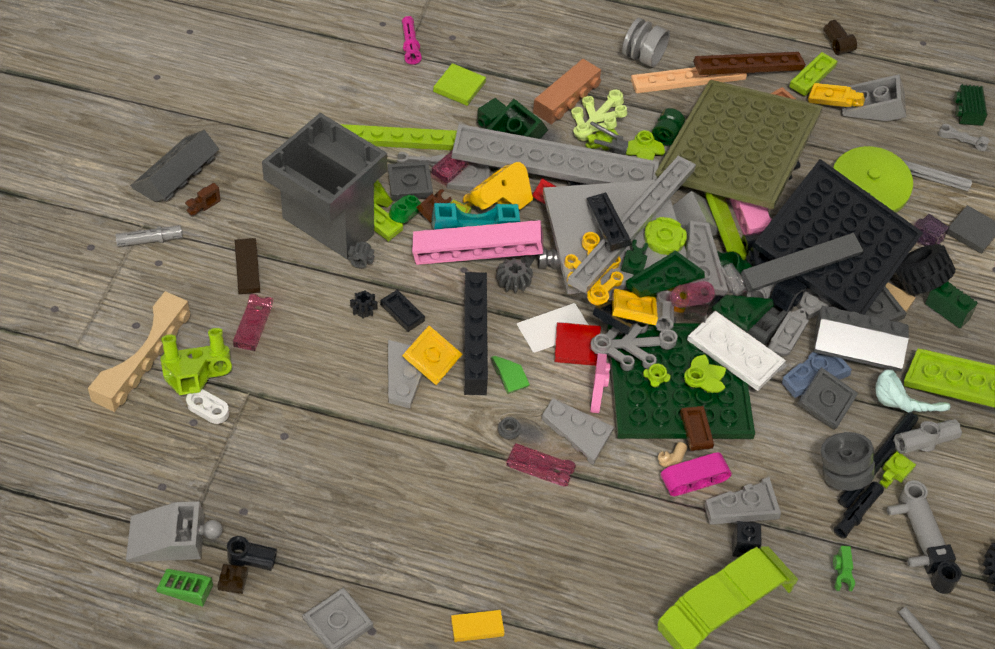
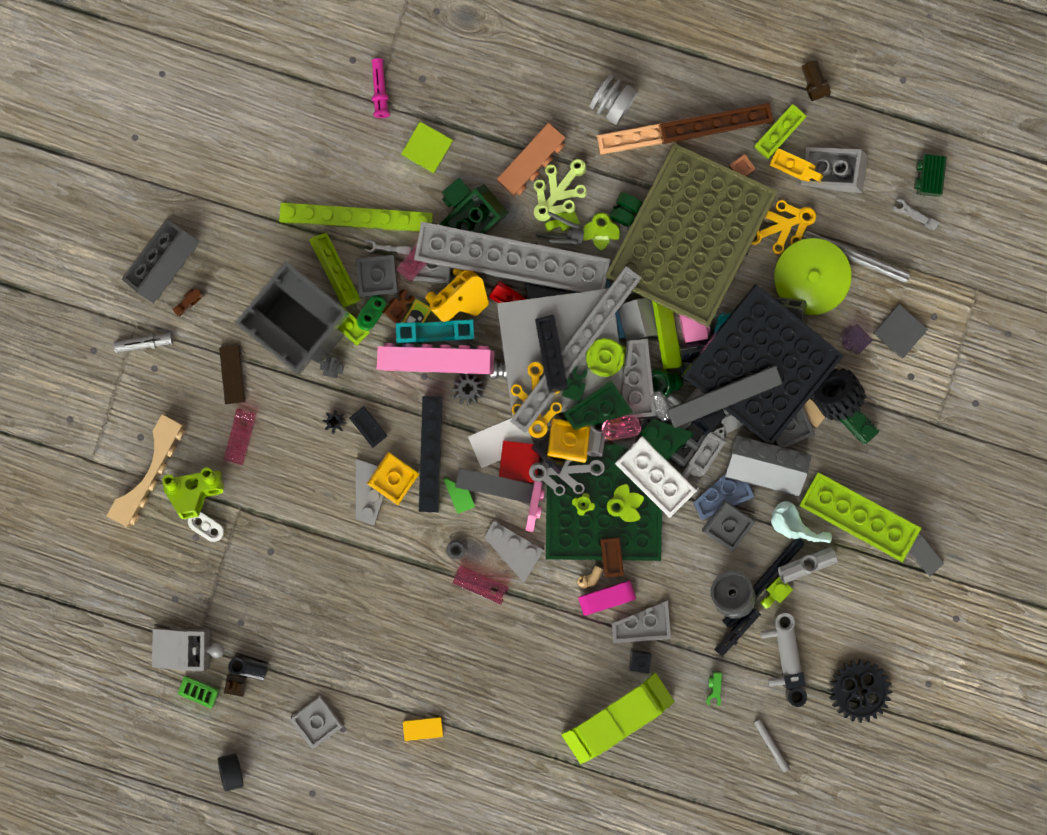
camera: 10 degrees right, 35 degrees up
none -> dark grey slope [455,469,533,503]
none -> yellow plant [751,200,816,255]

